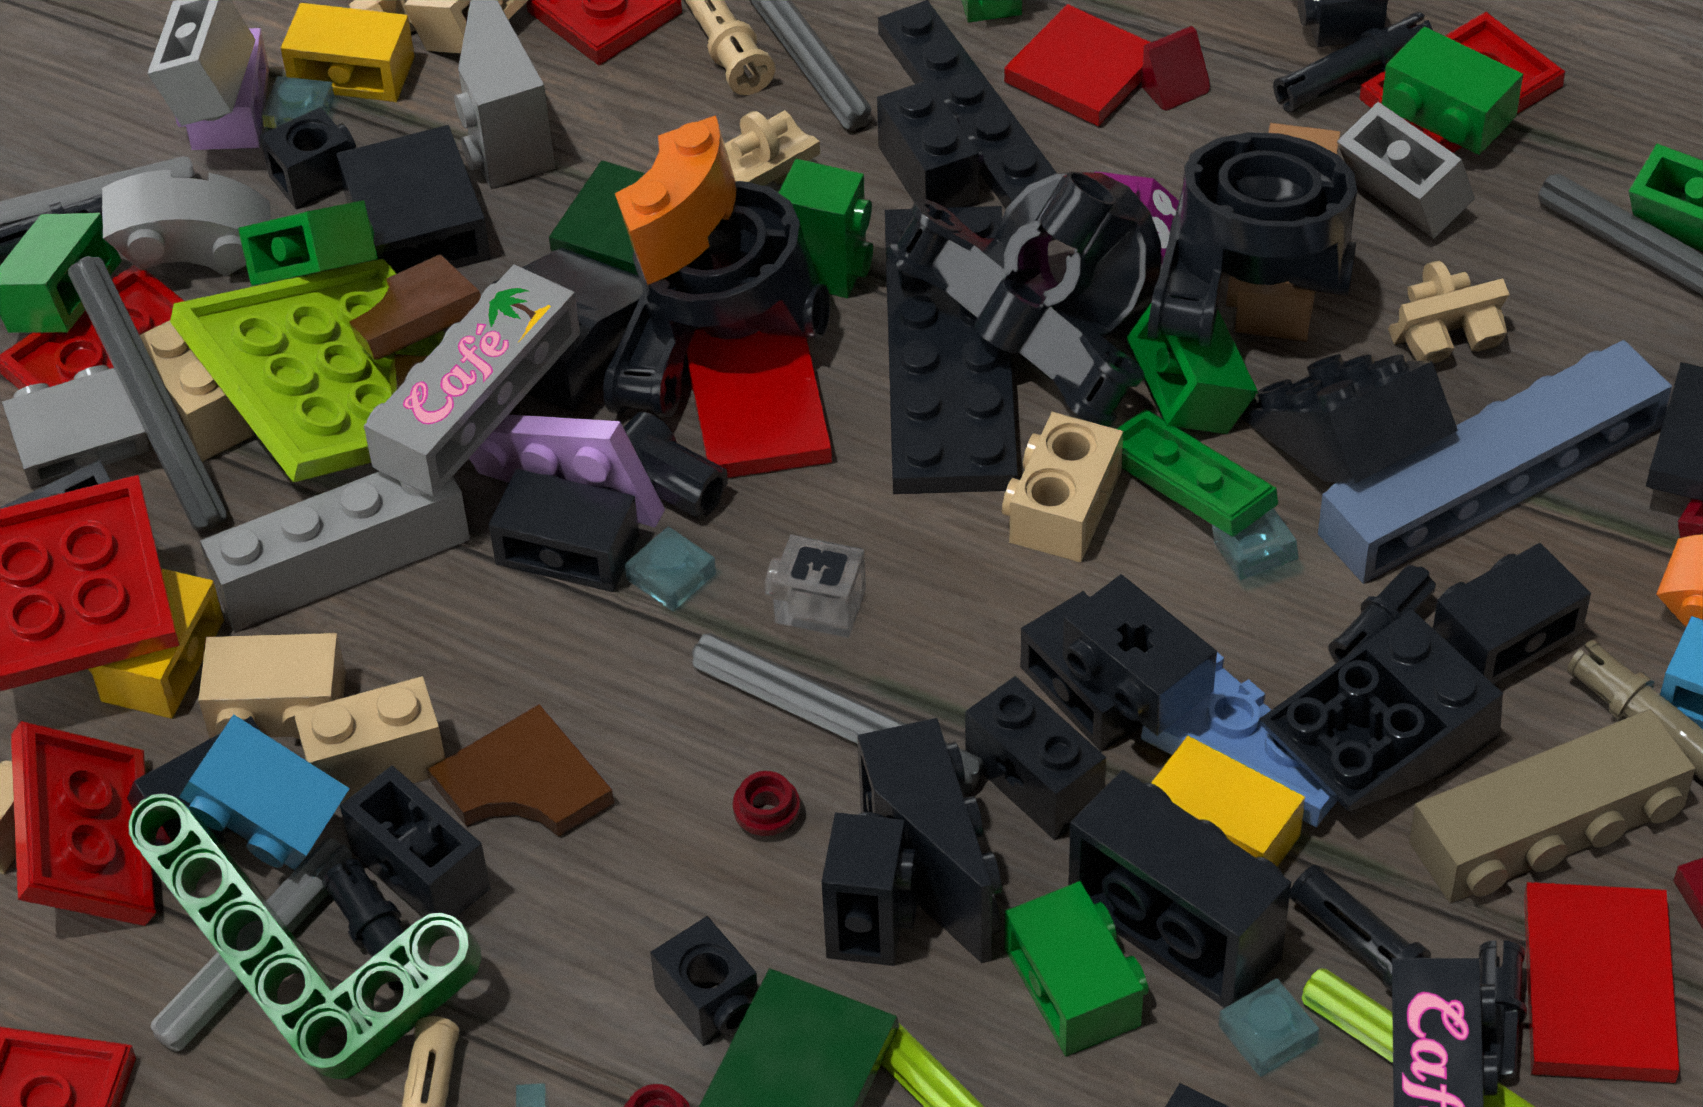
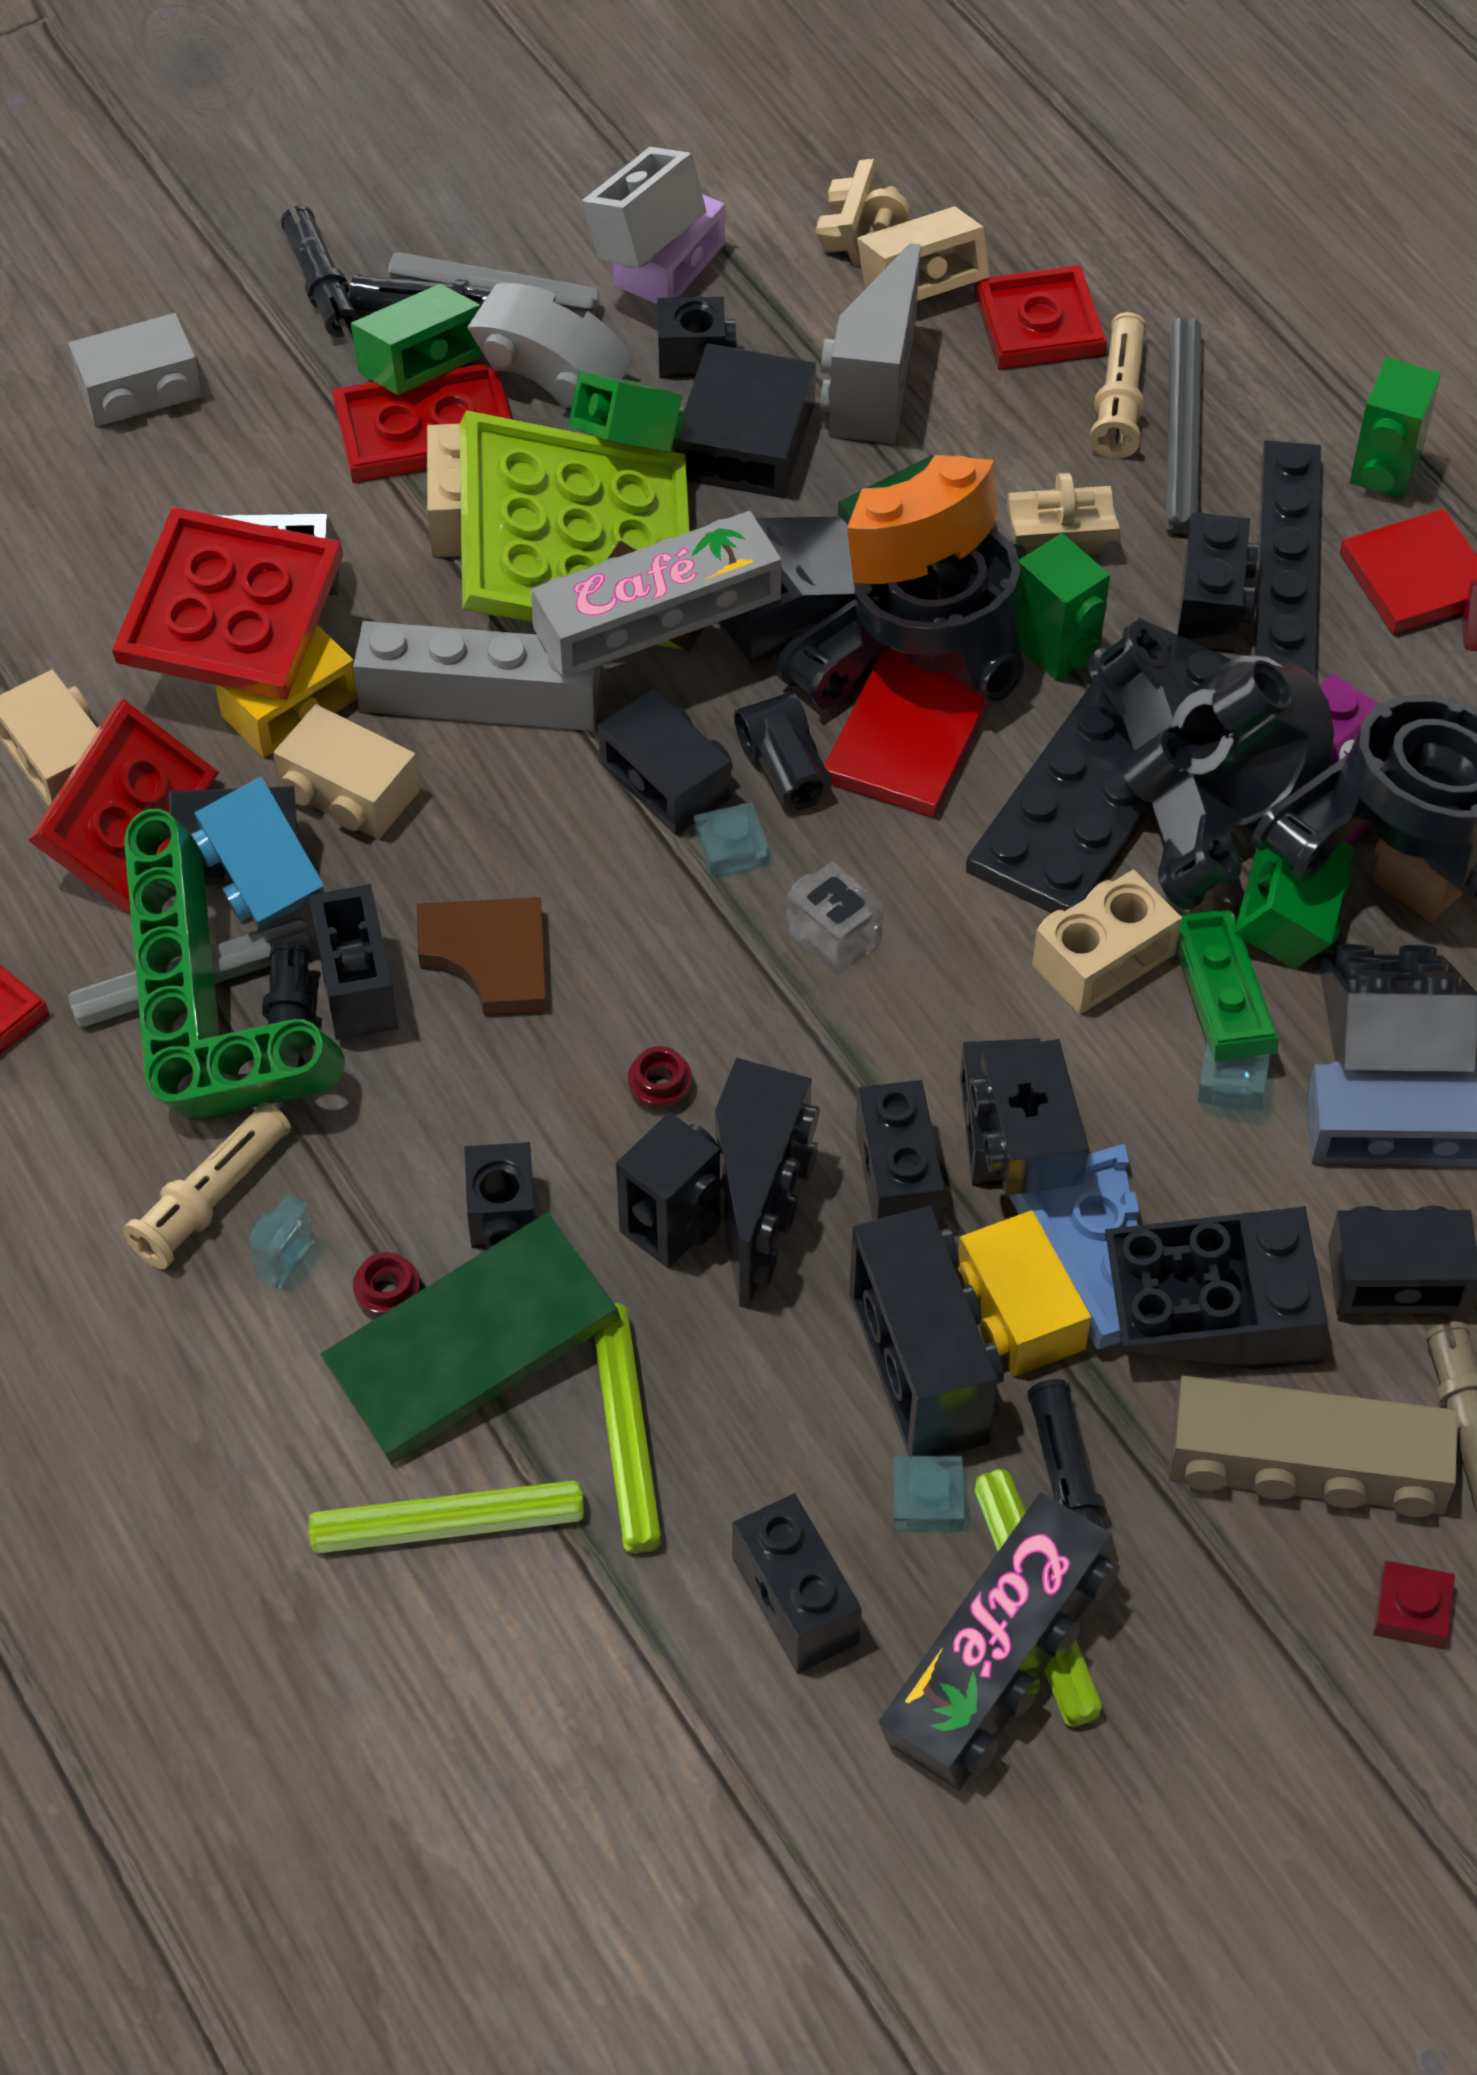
camera: 30 degrees right, 5 degrees up
light grey brick [2,365,150,488] -> none
dark grey axle [68,256,227,531] -> none
clear light blue plate [262,76,335,132] -> none
yellow brick [281,3,415,102] -> none
tan brick [293,676,445,804] -> none
reddish brown tile [349,254,481,360] -> none
lavender wing [469,414,665,528] -> none
dark grey axle [691,633,983,794] -> none
green brick [1004,881,1149,1057] -> none
black axle [1328,565,1436,663] -> none
black axle [1479,940,1527,1083] -> none
red tile [1524,882,1679,1083] -> none

